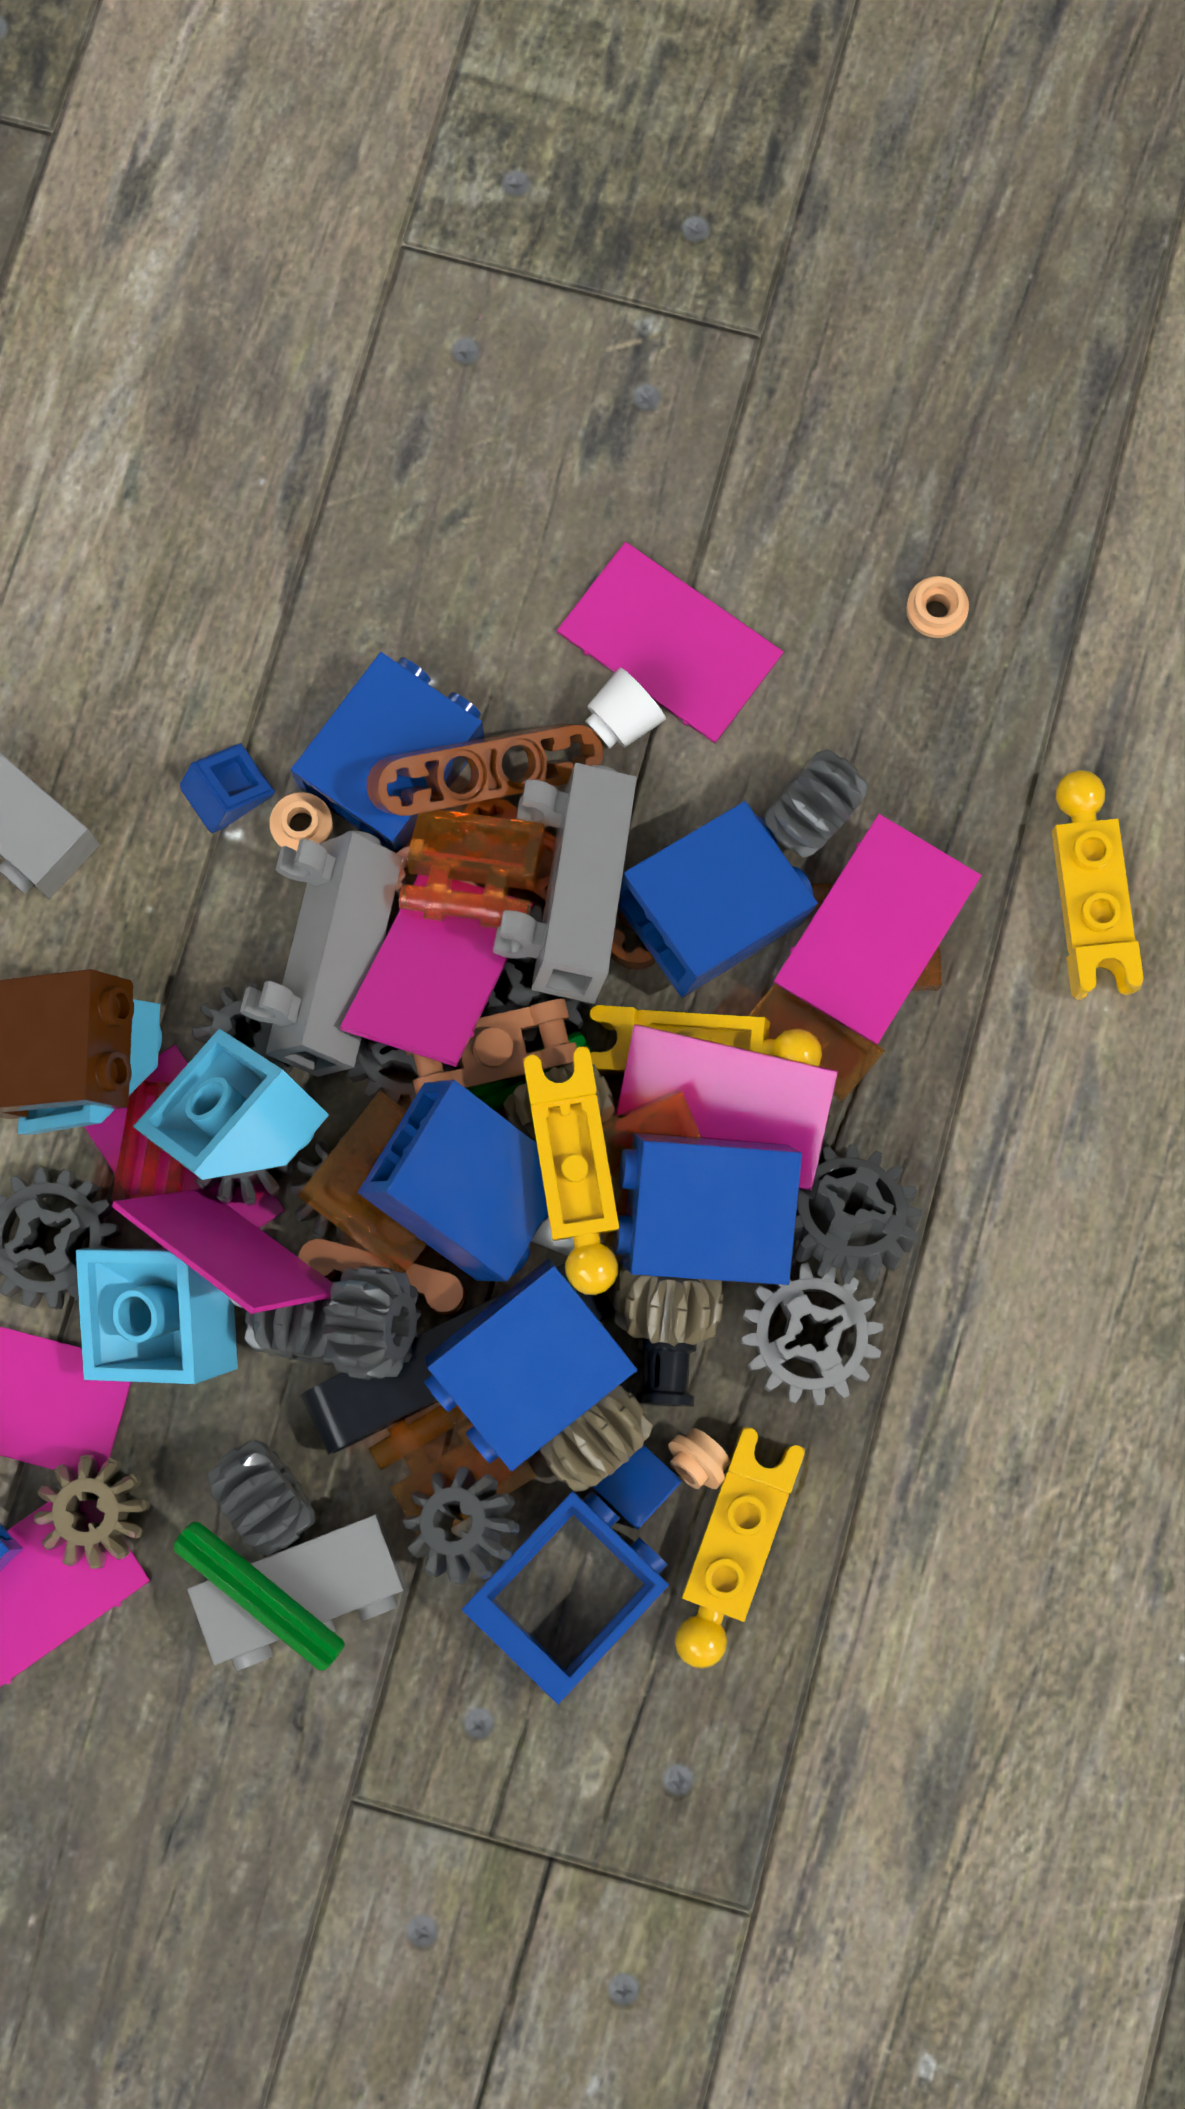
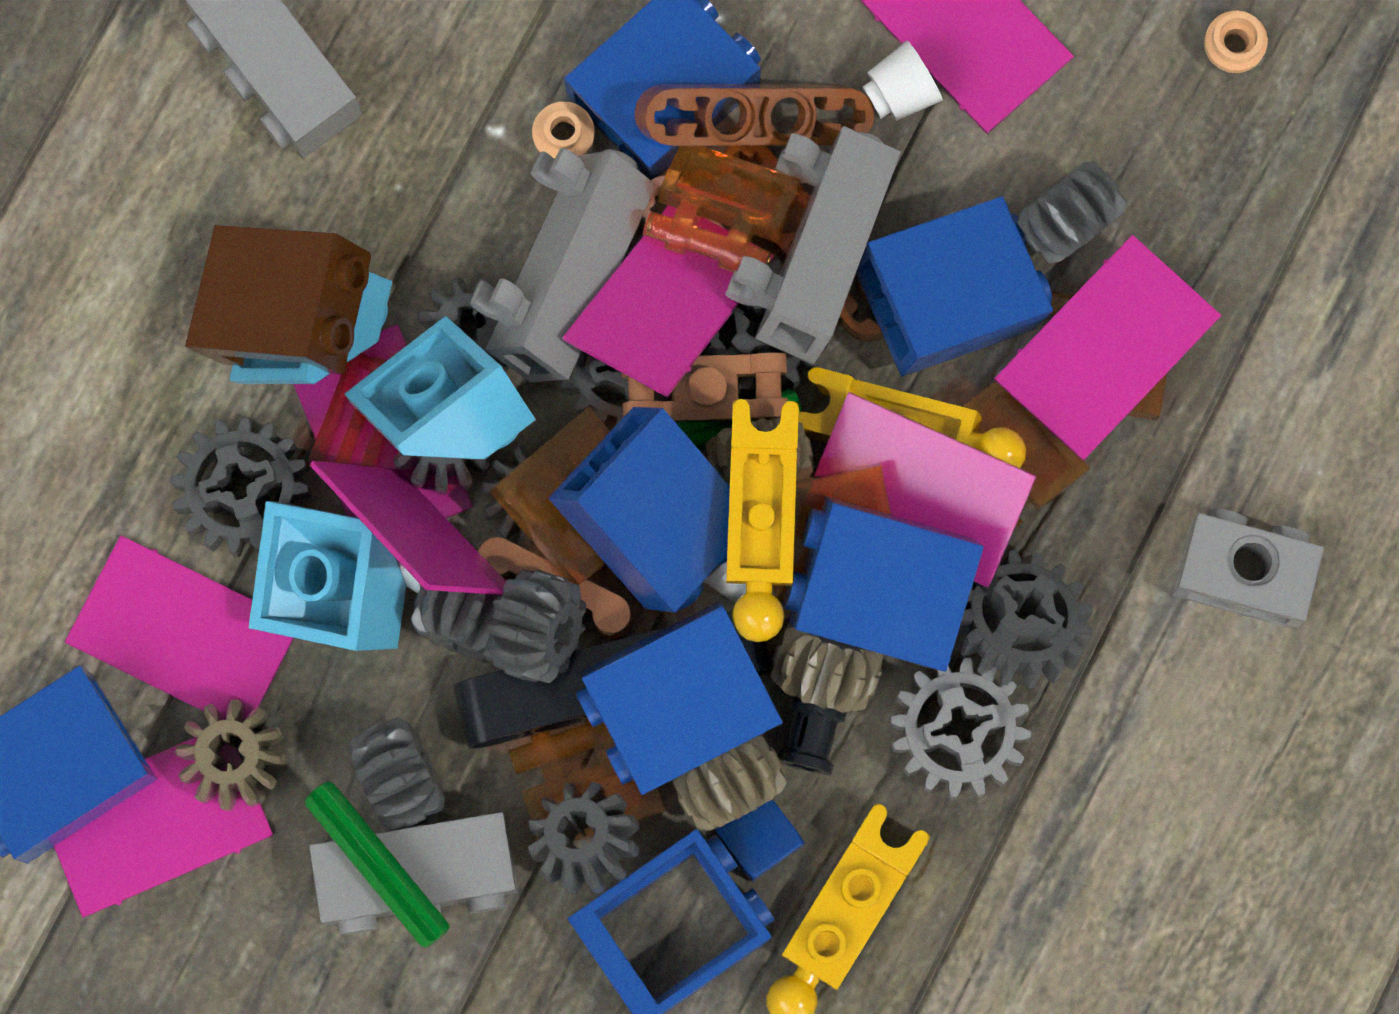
camera: 15 degrees right, 0 degrees up
blue slope [180,743,275,833] -> none
light nougat plate [668,1428,730,1489] -> none
yellow plate [1051,770,1143,1000] -> none
none -> light grey brick [1172,508,1324,630]

